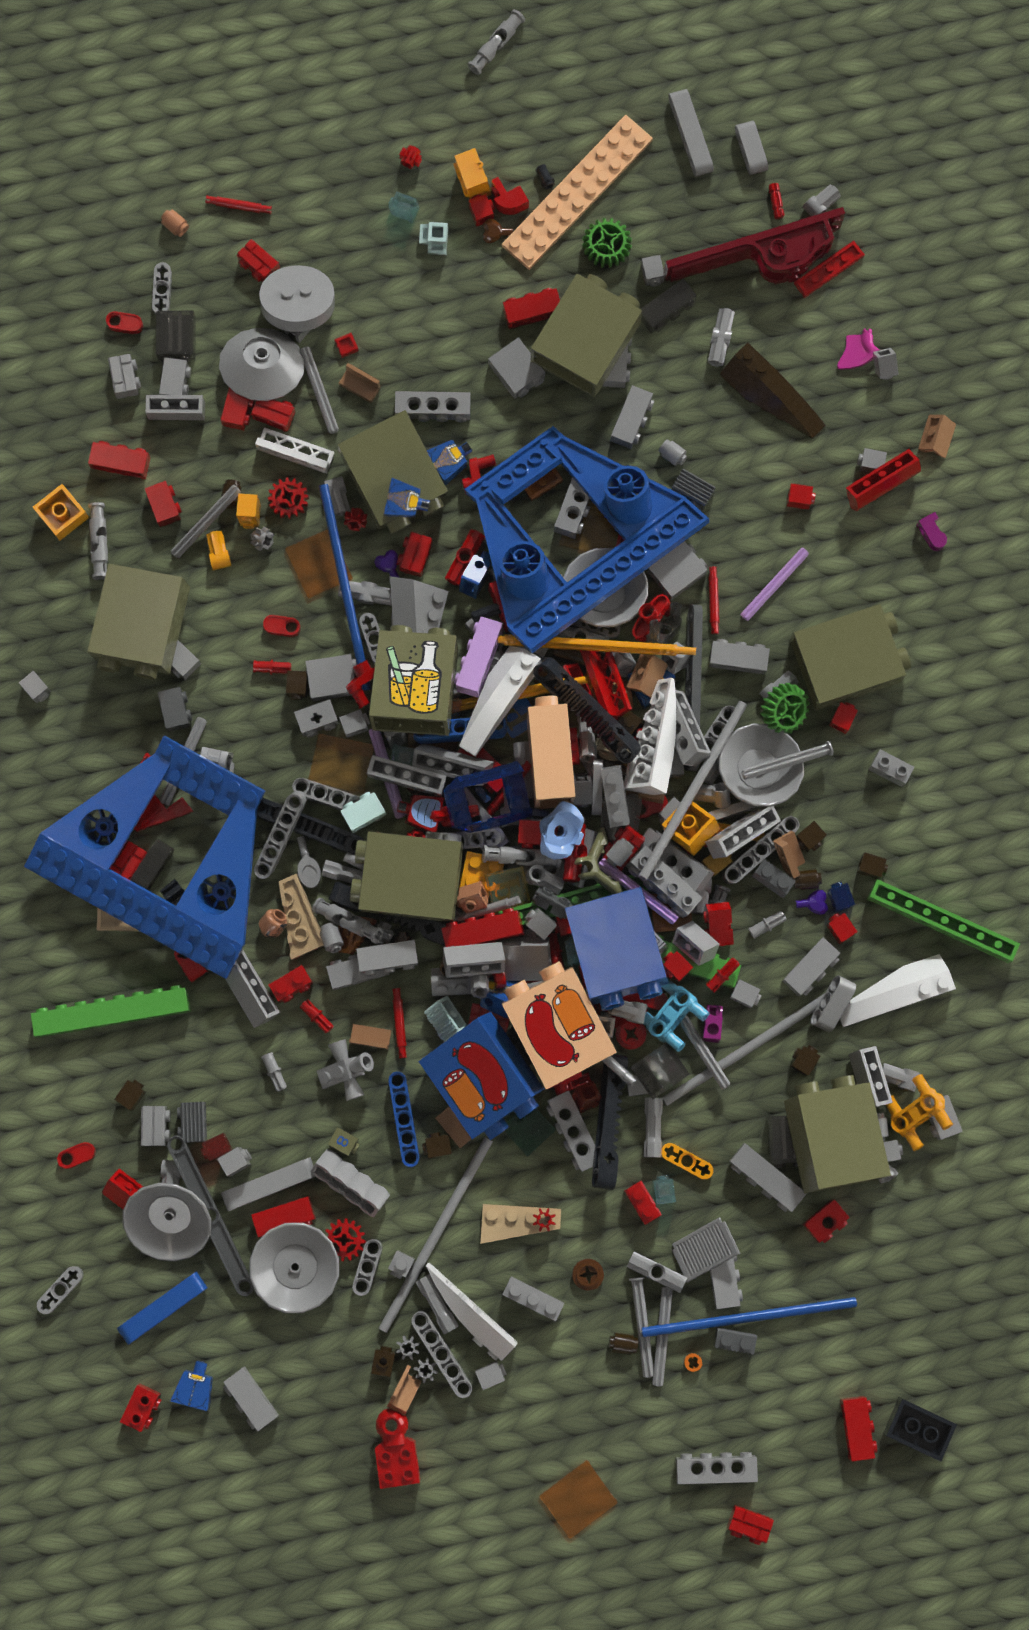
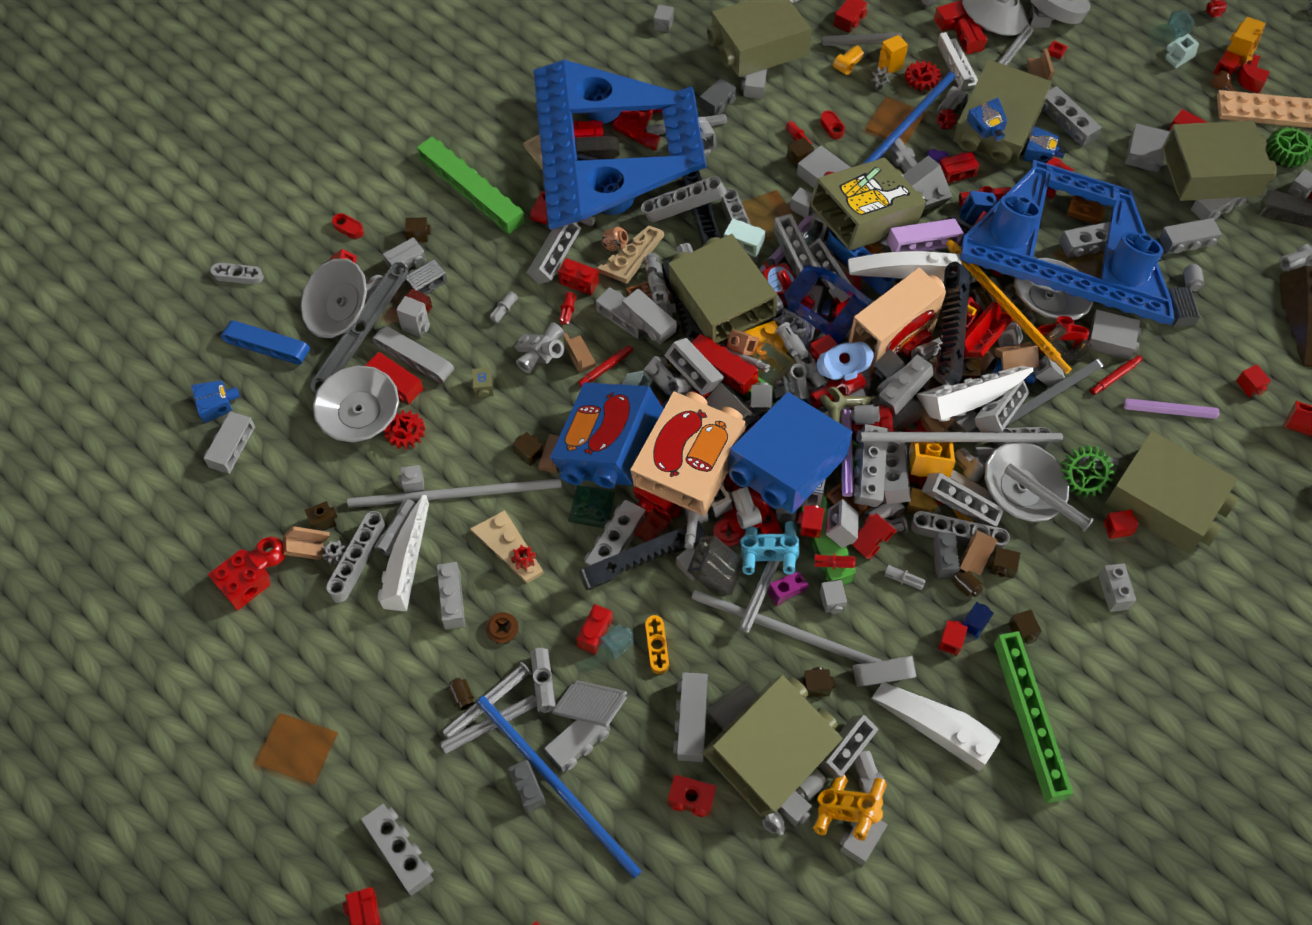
camera: 55 degrees right, 20 degrees down
red brick [120,1384,162,1432] -> none
light grey brick [294,699,339,738] -> none
light grey piece [297,836,321,889] -> none
light grey brick [311,1149,390,1217] -> none
light grey brick [320,923,344,953] -> none
light grey beam [352,1239,383,1296] -> none
blue beam [389,1072,420,1167] -> none
light grey gear [396,1335,420,1360] -> none
light grey brick [475,1361,507,1390] -> none
black pin [535,164,555,190] -> none
light grey axle [644,1098,663,1157] -> none
orange bush [684,1353,702,1372] -> none
light grey brick [709,639,770,675] -> none
light grey brick [782,937,840,996] -> none
dark purple rock [796,890,828,915] -> none

